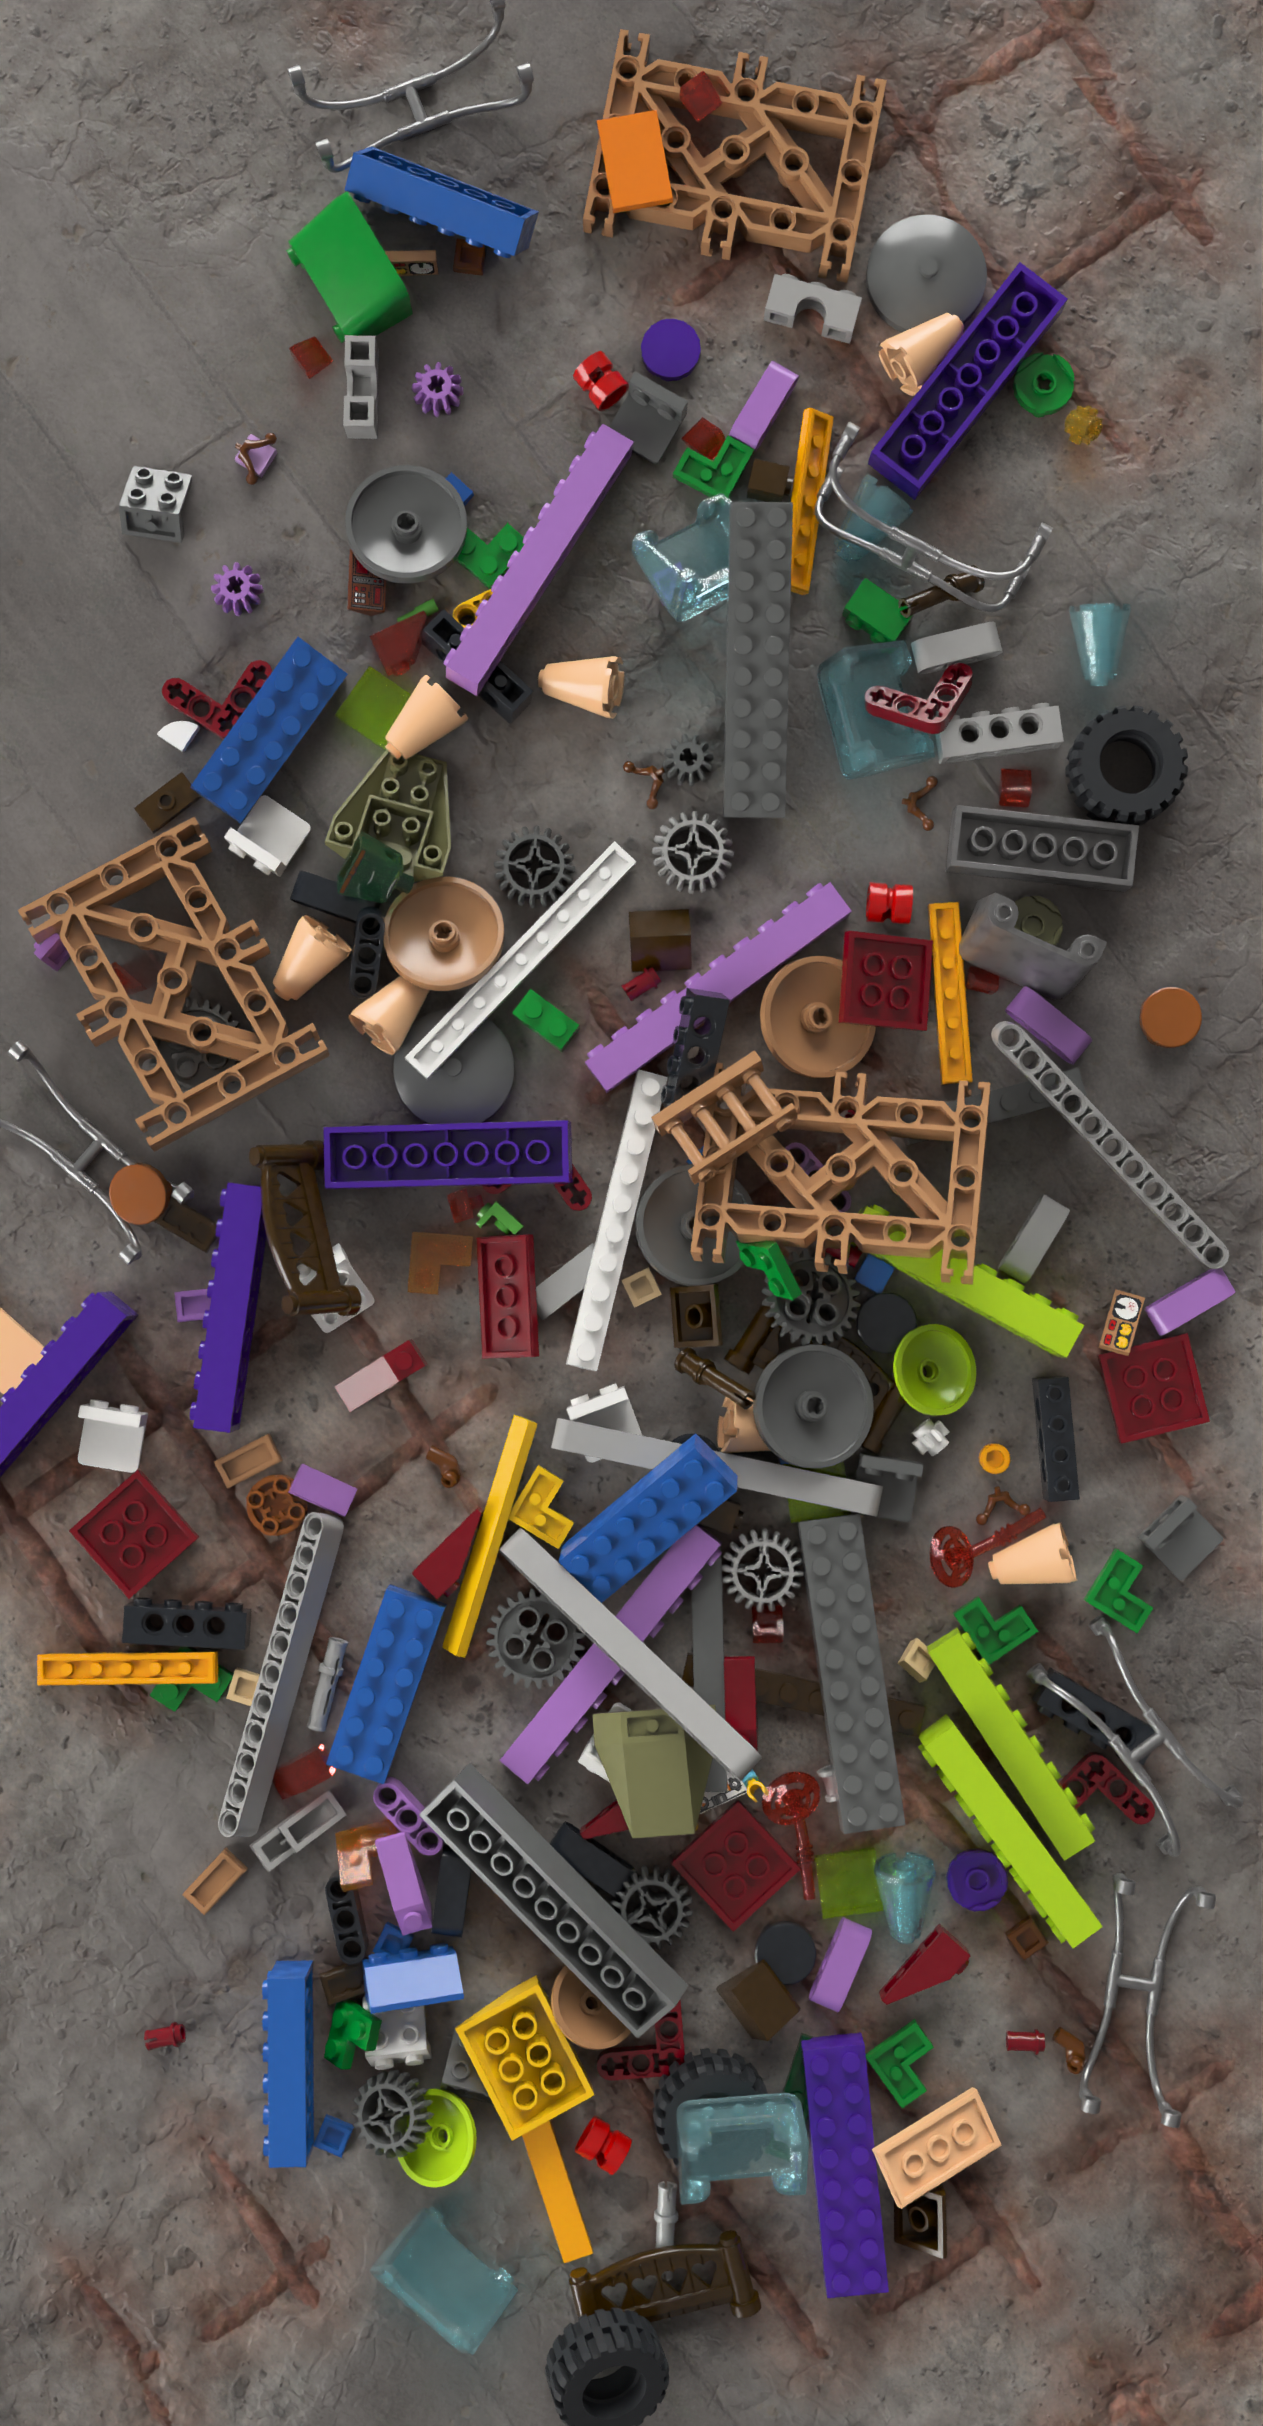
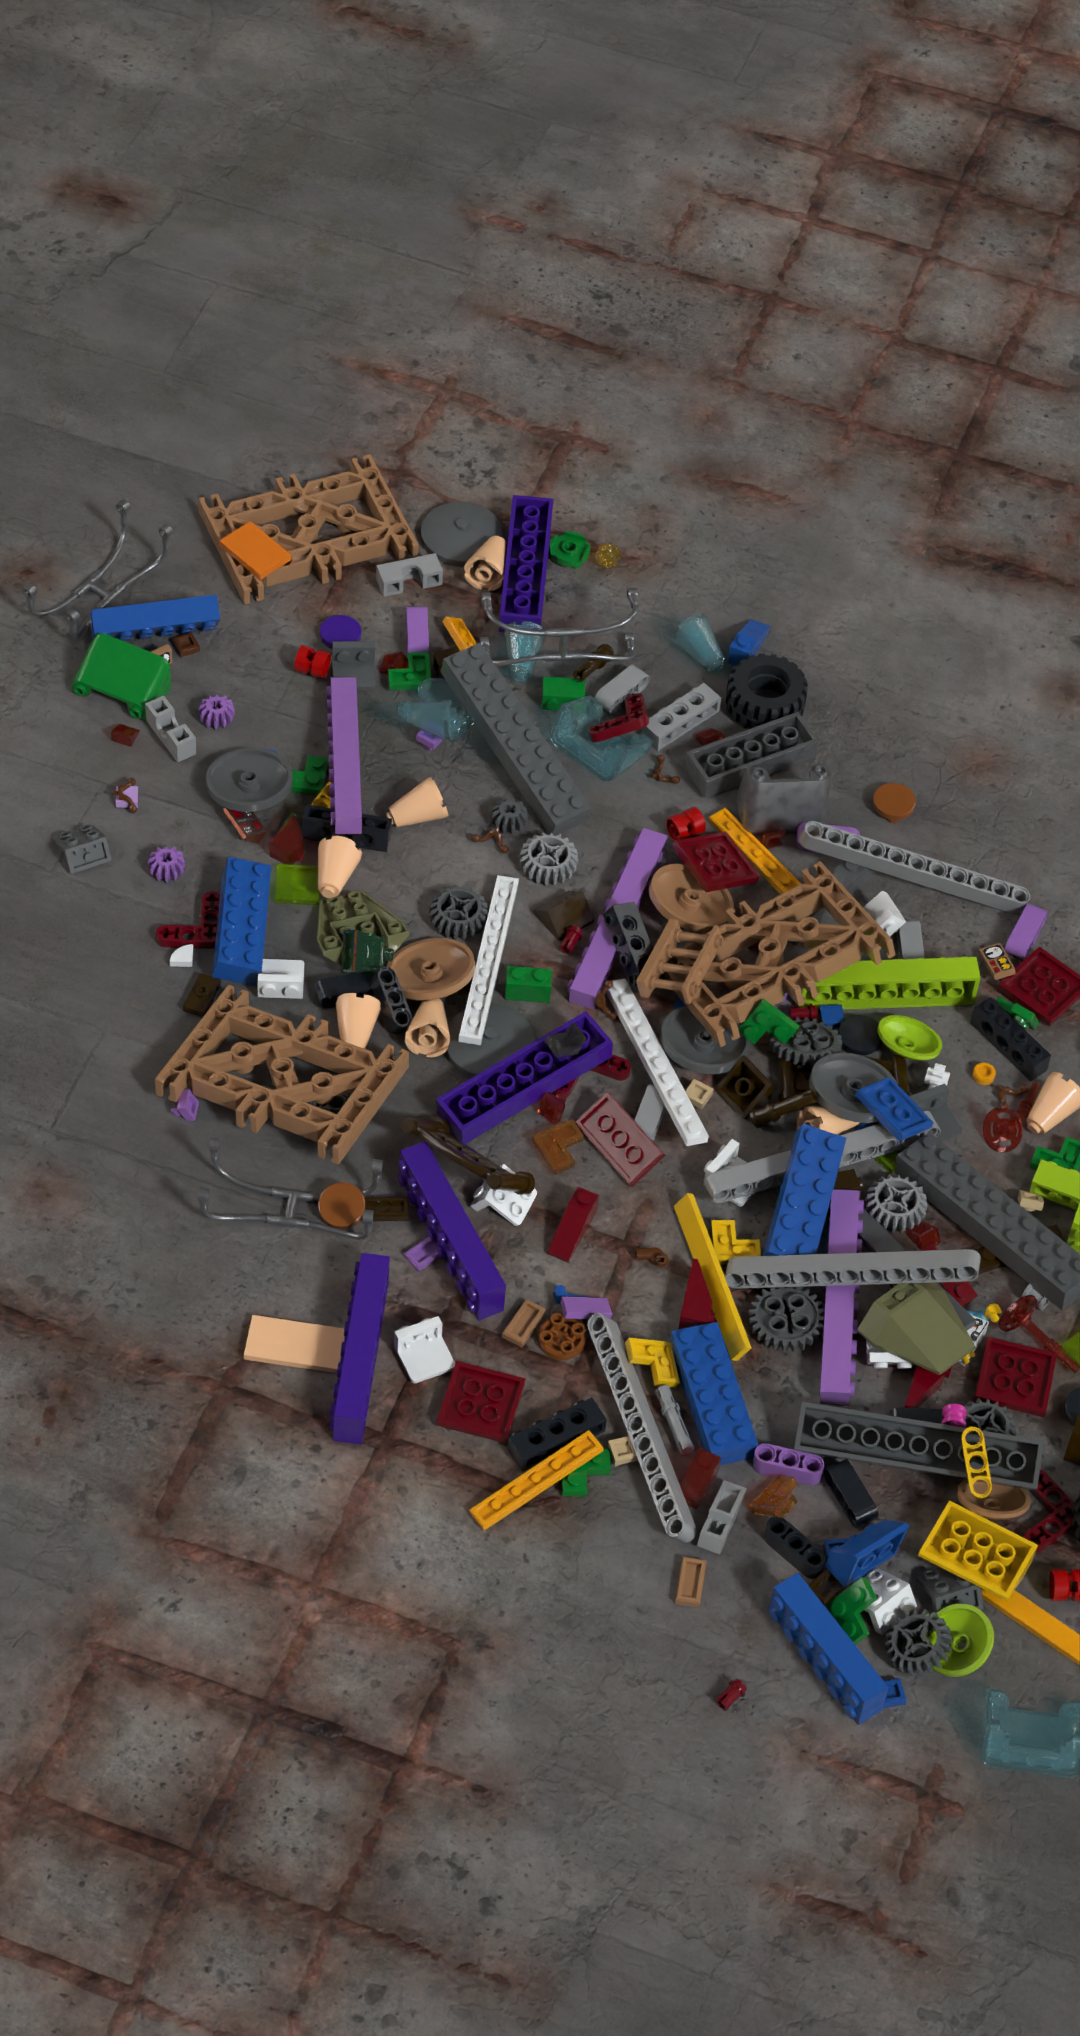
camera: 35 degrees left, 35 degrees down
medium lavender slope [375,1831,432,1936] -> none
bright green bracket [476,1201,525,1235] -> none
clear red slope [680,71,722,122] -> none
none -> clear smoke bracket [545,1023,586,1058]
none -> blue hand [553,1285,587,1304]
none -> reddish brown piece [596,980,618,1020]
none -> yellow plate [625,1338,680,1388]
none -> blue slope [728,619,771,666]
none -> blue tile [855,1077,934,1142]
none -> white bracket [863,891,906,936]
none -> dark pink wheel [942,1404,967,1428]
none -> yellow beam [961,1427,992,1499]
none -> green plate [996,997,1039,1030]

